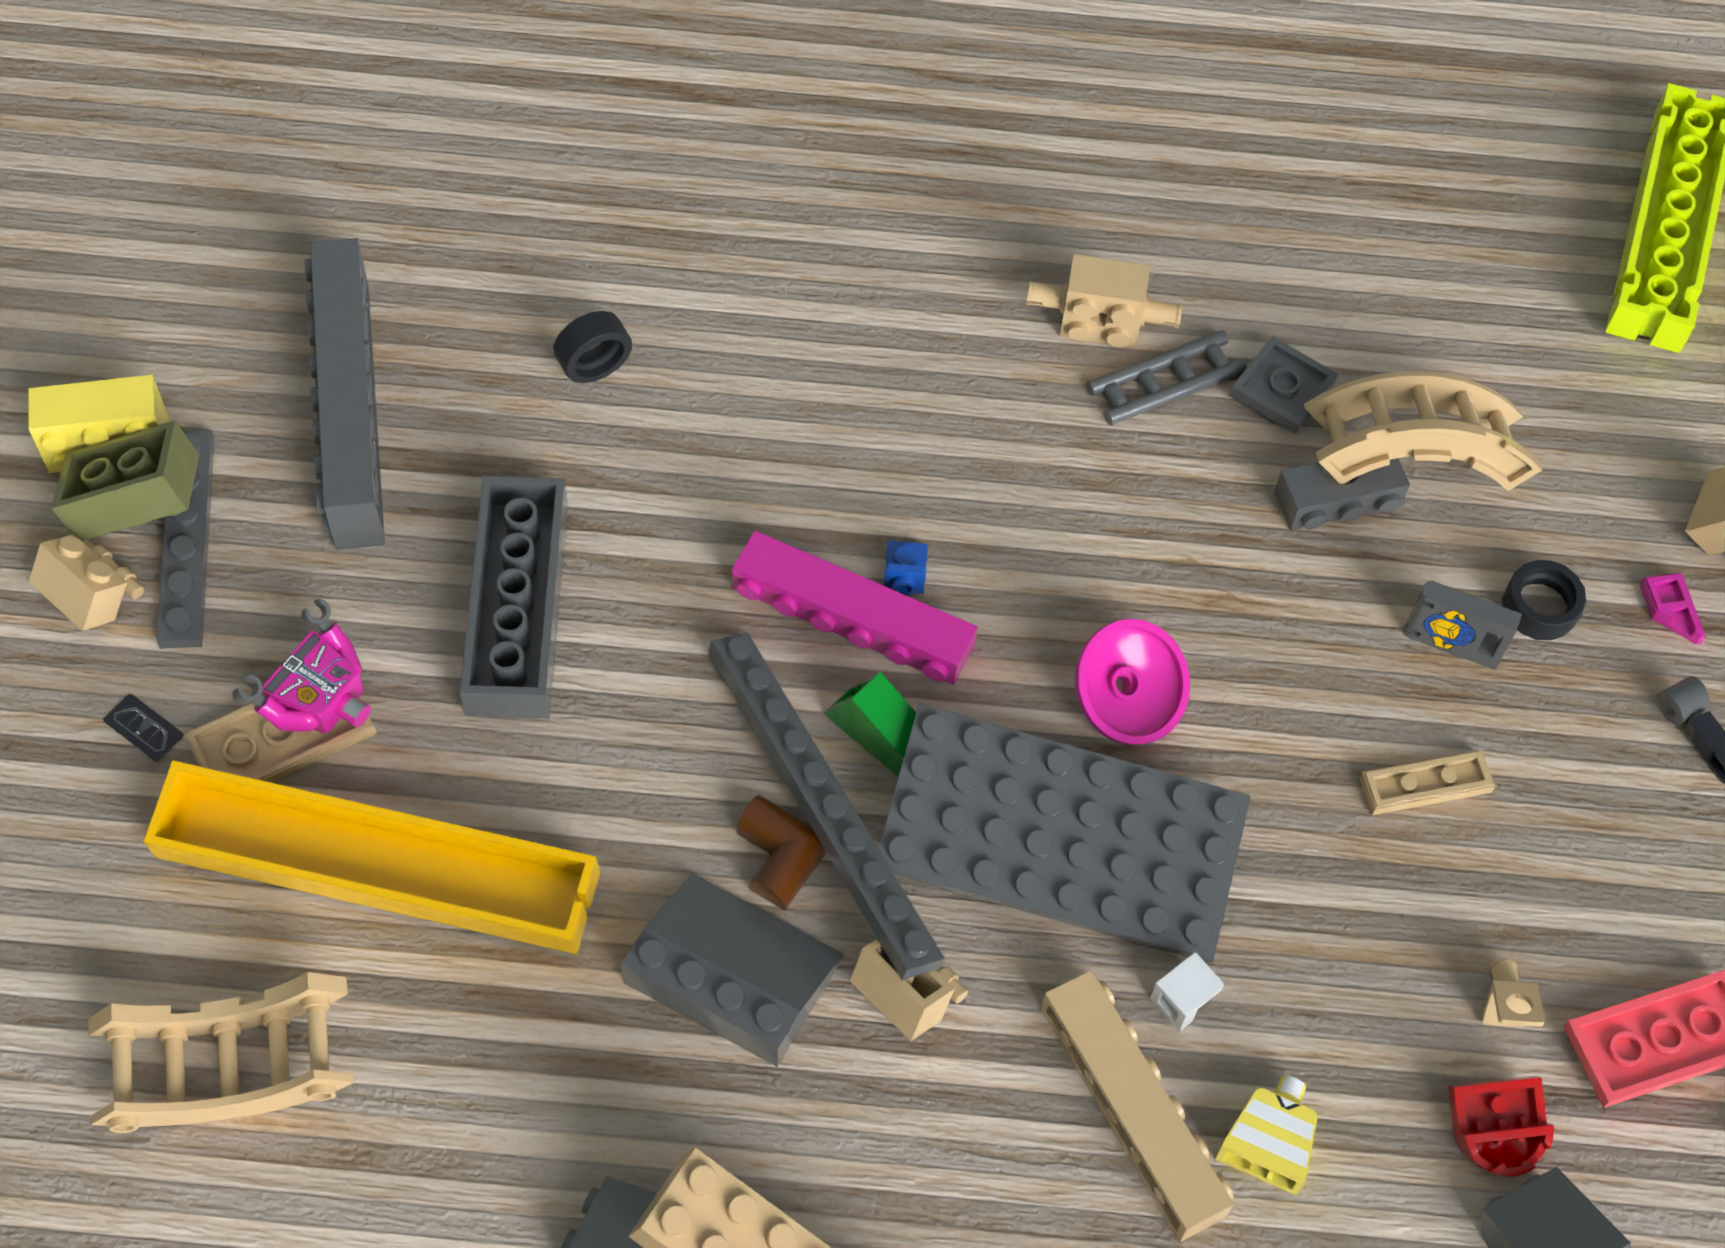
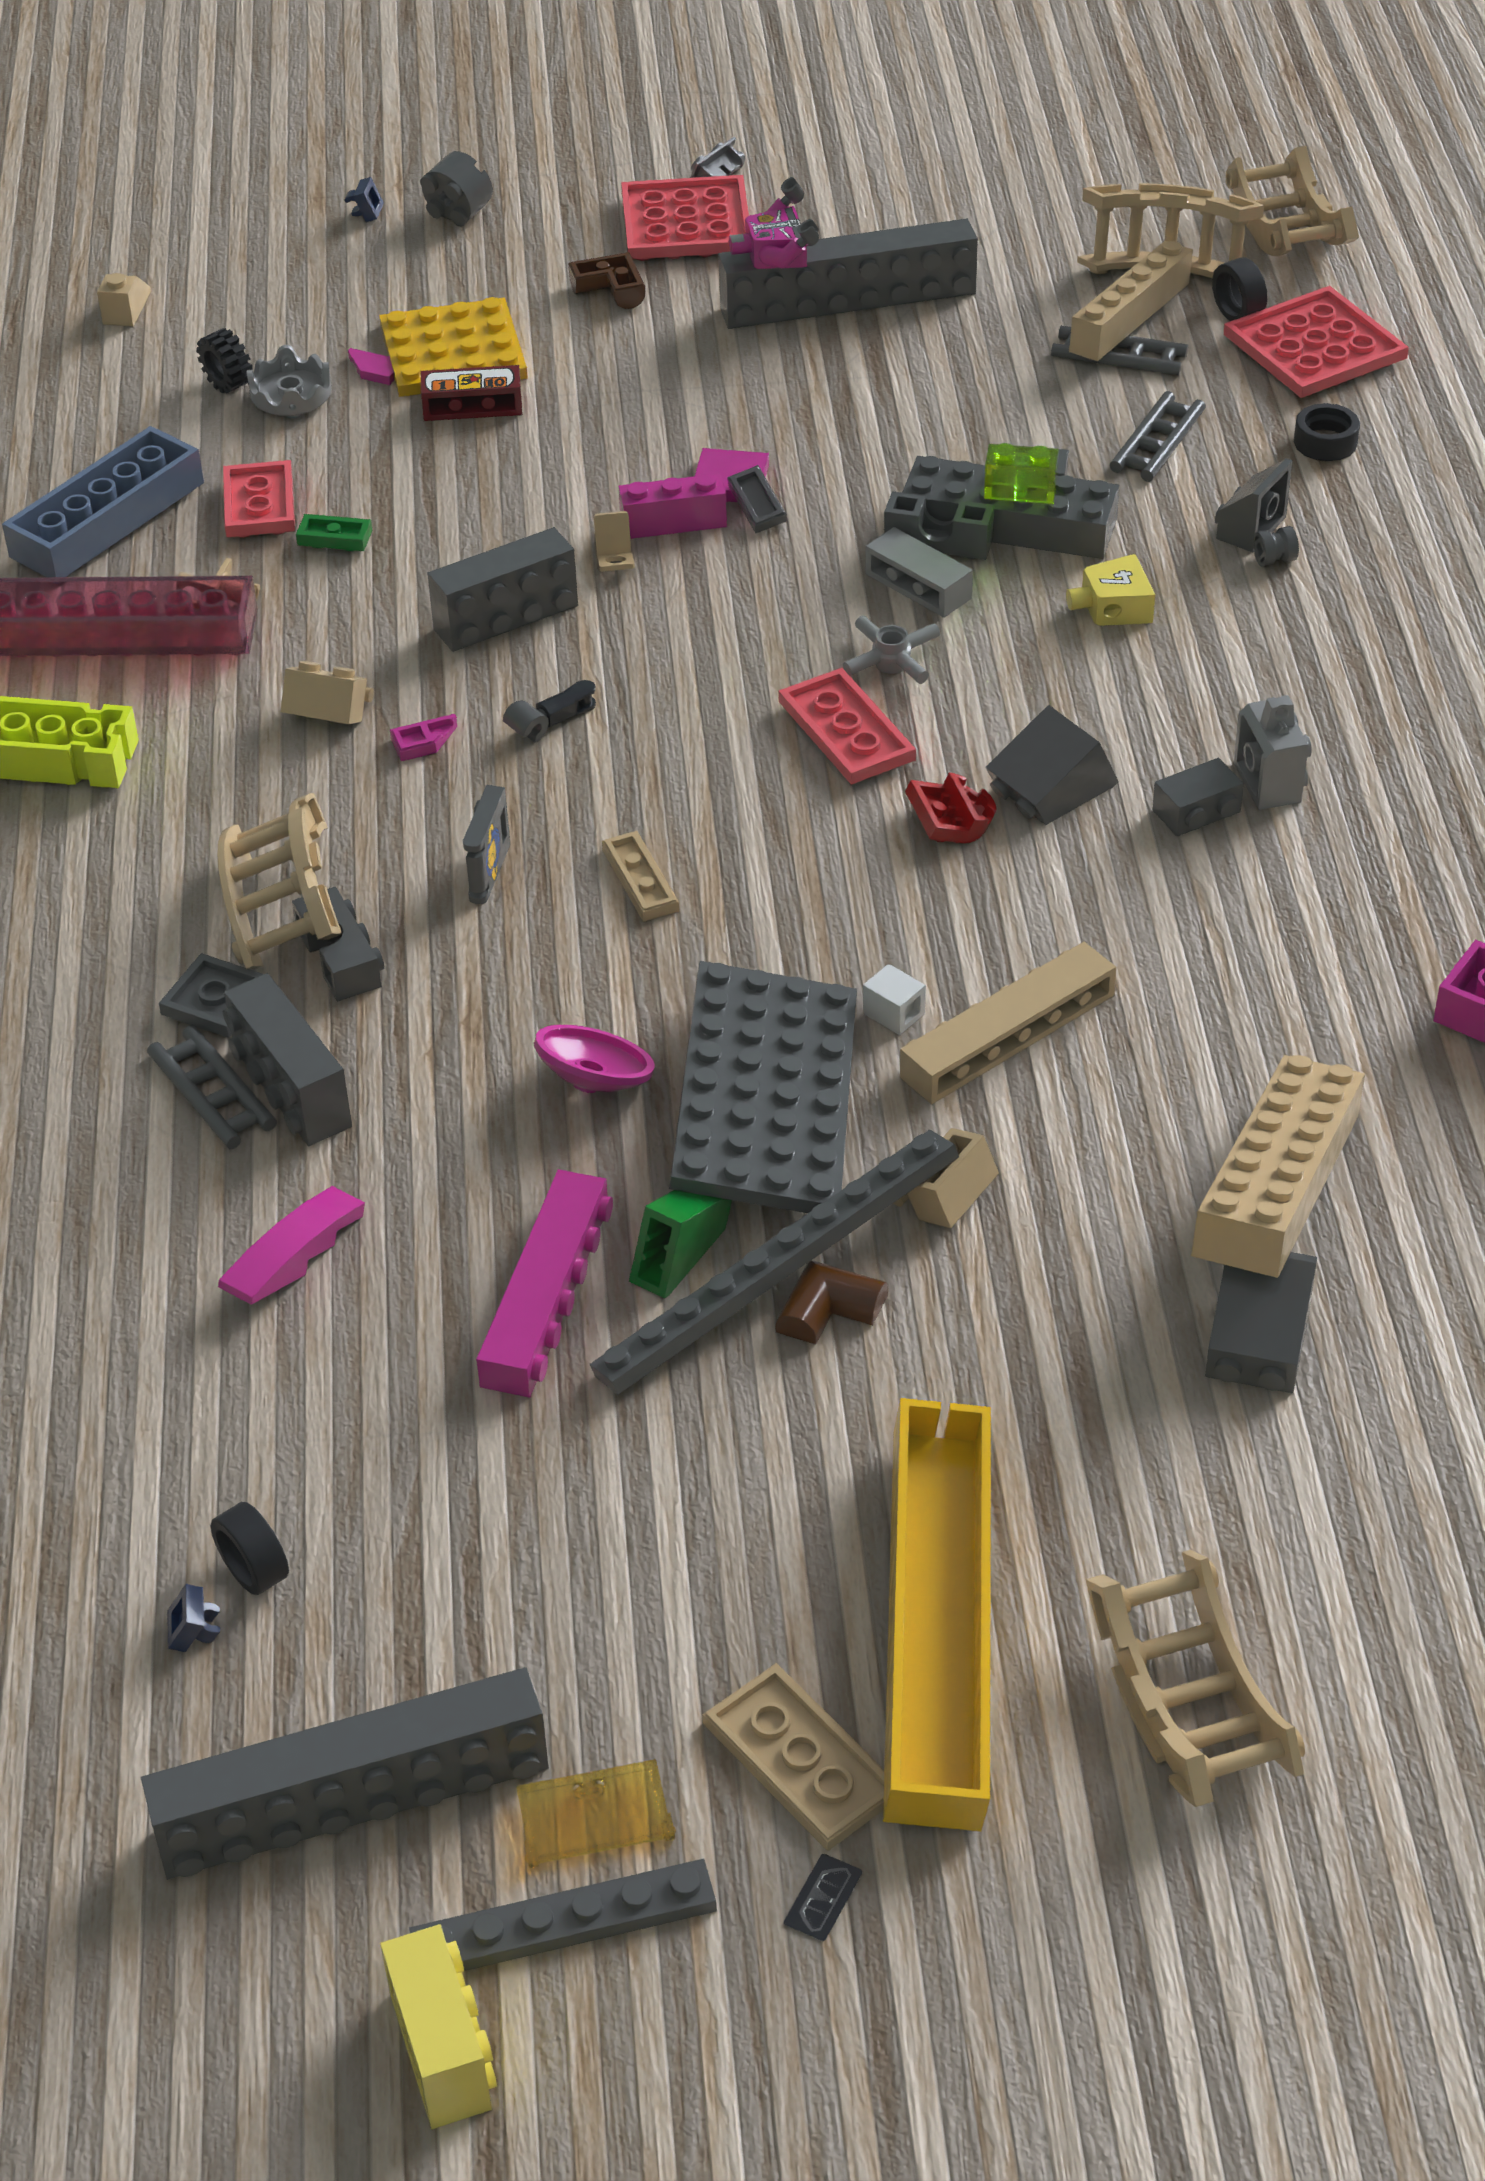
camera: 95 degrees left, 15 degrees down
tan brick [28,534,145,631] -> none
olive brick [51,420,199,541] -> none
dark pink torso [232,599,371,733] -> none
dark grey brick [460,476,568,719] -> none
dark grey slope [621,874,843,1067] -> none
blue bracket [884,540,928,595] -> none
tan brick [1026,254,1183,348] -> none
light yellow torso [1215,1075,1318,1195] -> none
tan bracket [1481,958,1545,1027] -> none
black tyre [1502,560,1586,640] -> none
none -> dark blue tile [167,1584,220,1652]
none -> dark pink slope [218,1186,365,1305]
none -> dark grey brick [223,973,352,1147]
none -> clear yellow door [516,1759,676,1868]

